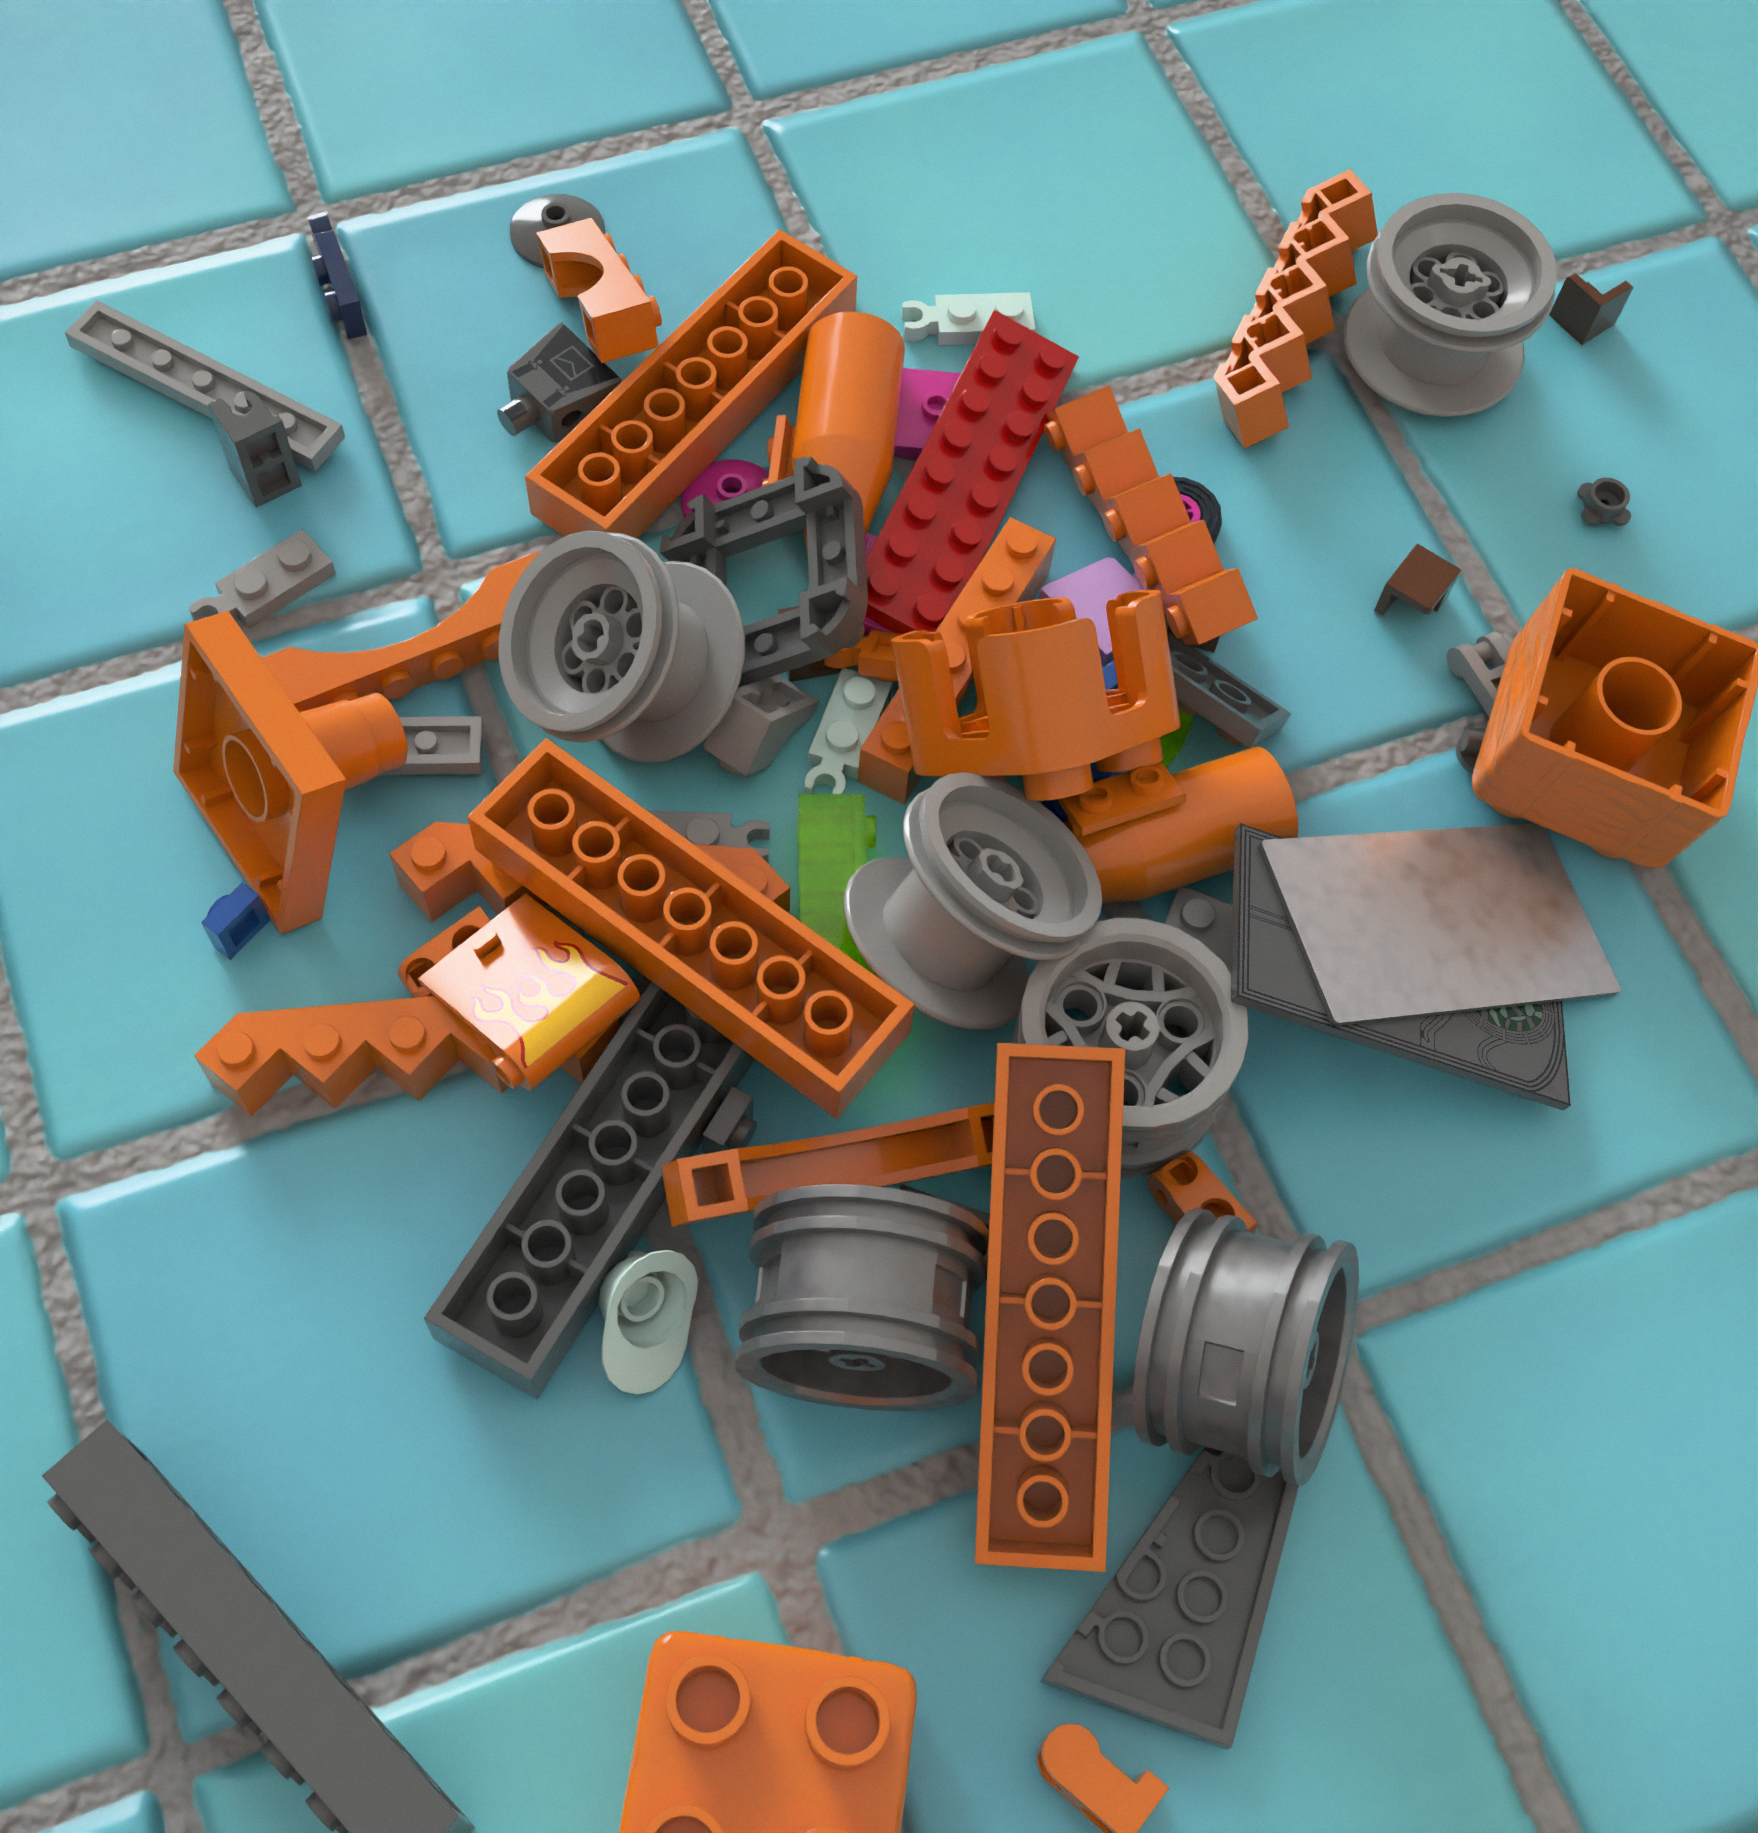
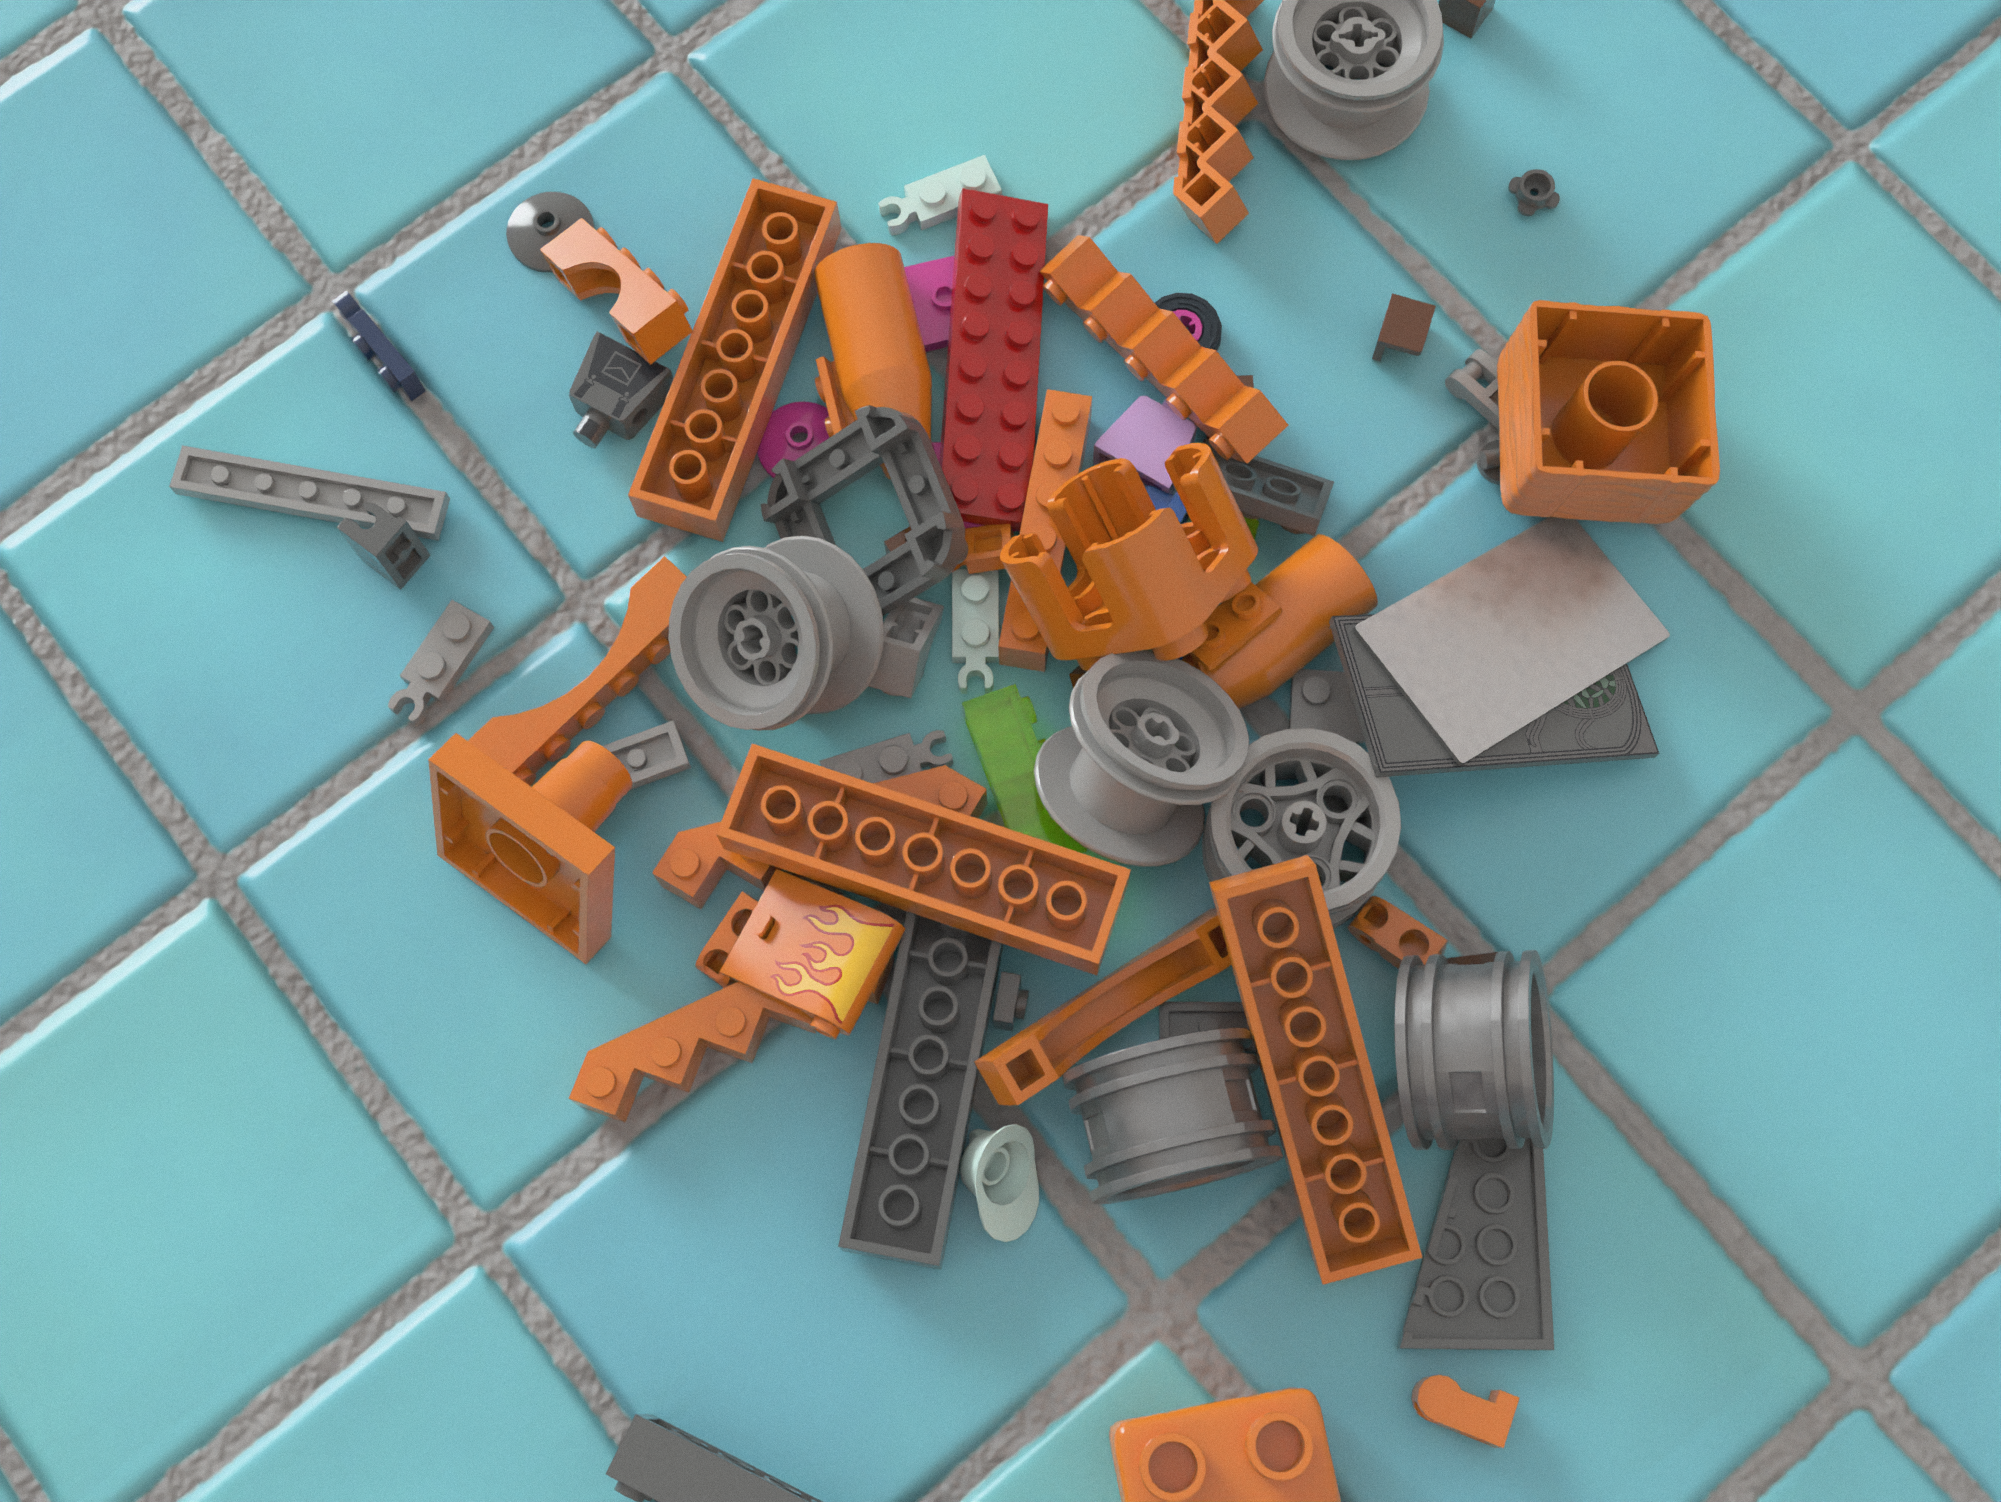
camera: 10 degrees left, 10 degrees up
blue plate [201,882,270,960] -> none

